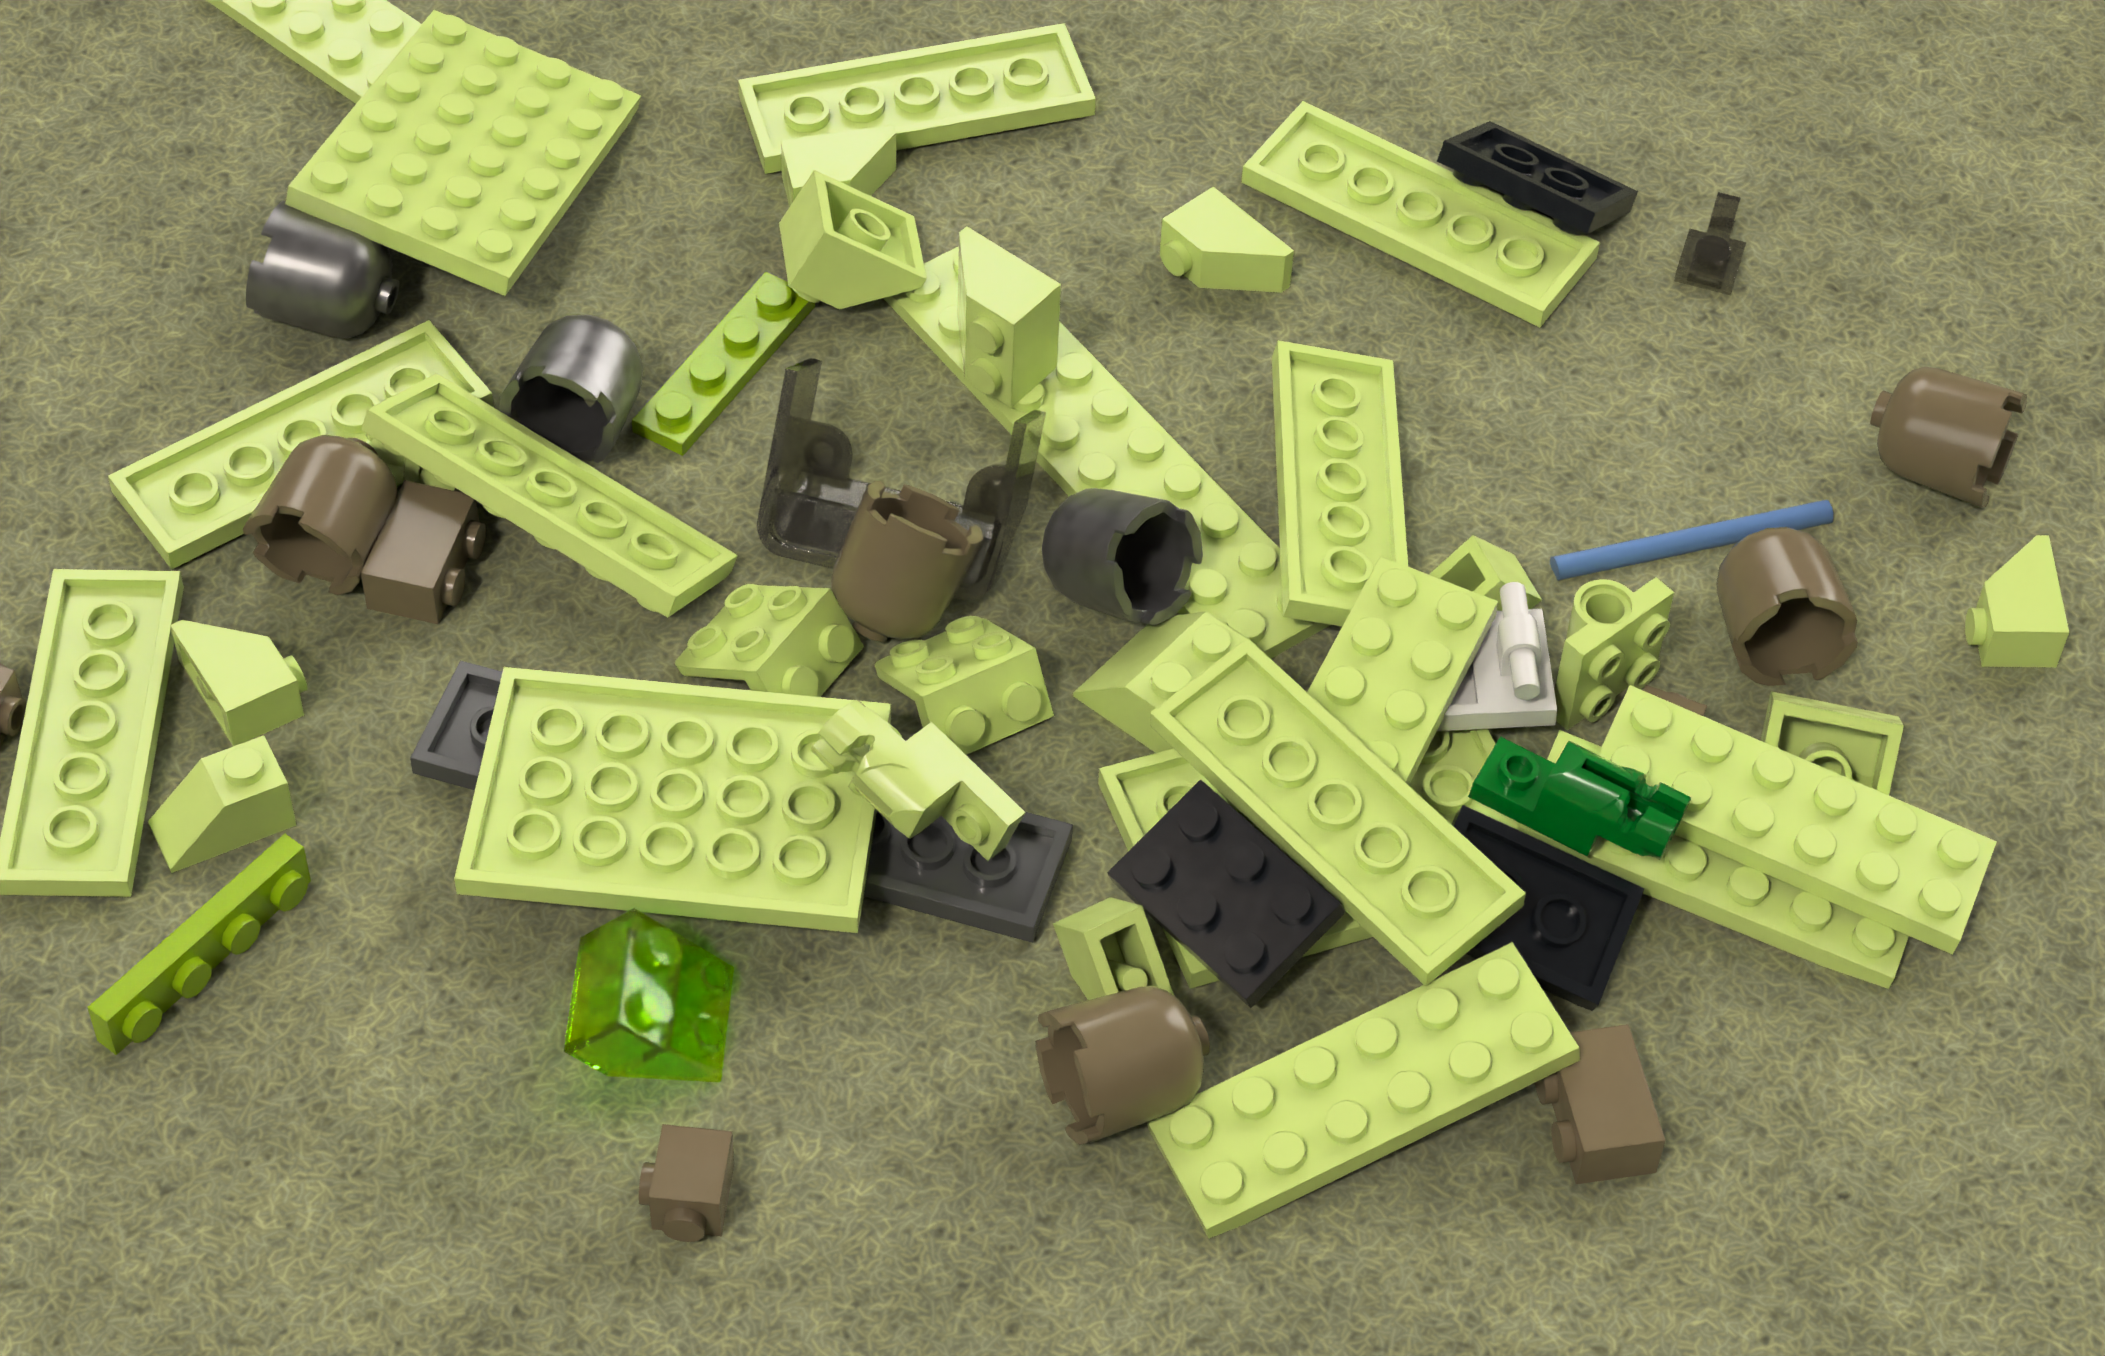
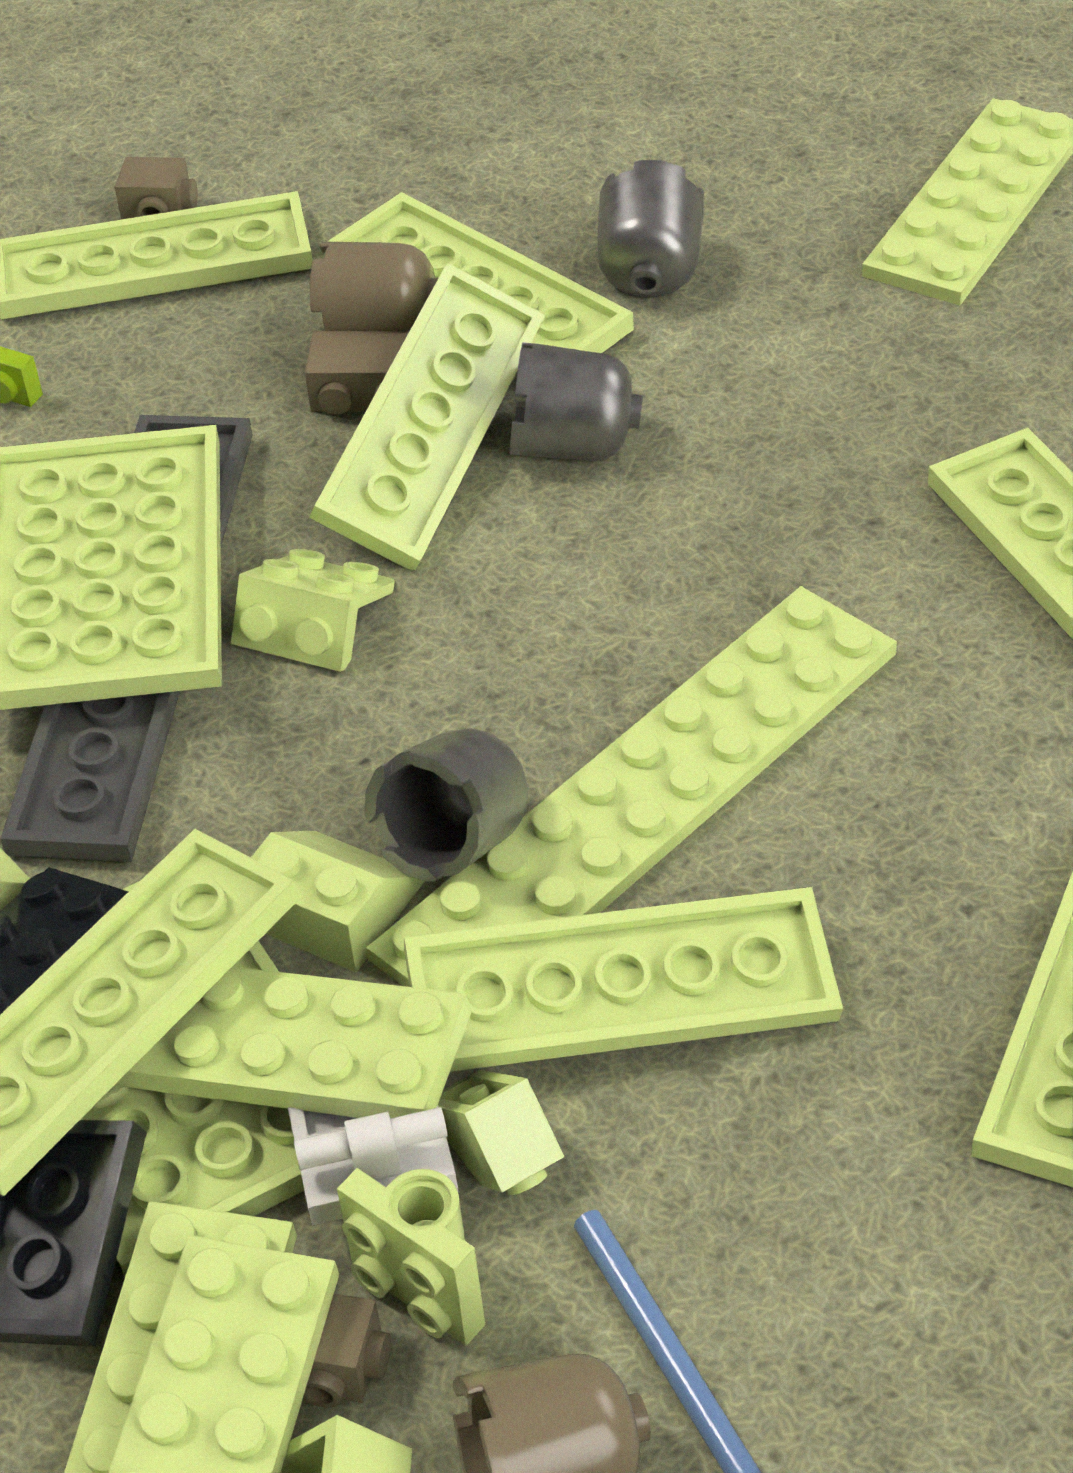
camera: 85 degrees right, 5 degrees down
yellowish green slope [148,735,296,873] -> none
yellowish green slope [170,620,308,746] -> none
yellowish green plate [285,10,641,296] -> none
lime plate [632,272,815,456] -> none
clear smoke windscreen [757,358,1046,600] -> none
yellowish green slope [779,170,927,309] -> none
yellowish green slope [781,124,896,207] -> none
yellowish green plate [811,700,1026,861] -> none
dark tan cylinder [831,481,983,642] -> none
yellowish green bracket [875,616,1054,755] -> none
yellowish green slope [957,226,1061,408] -> none
yellowish green slope [1160,187,1294,293] -> none
green plate [1468,736,1691,860] -> none

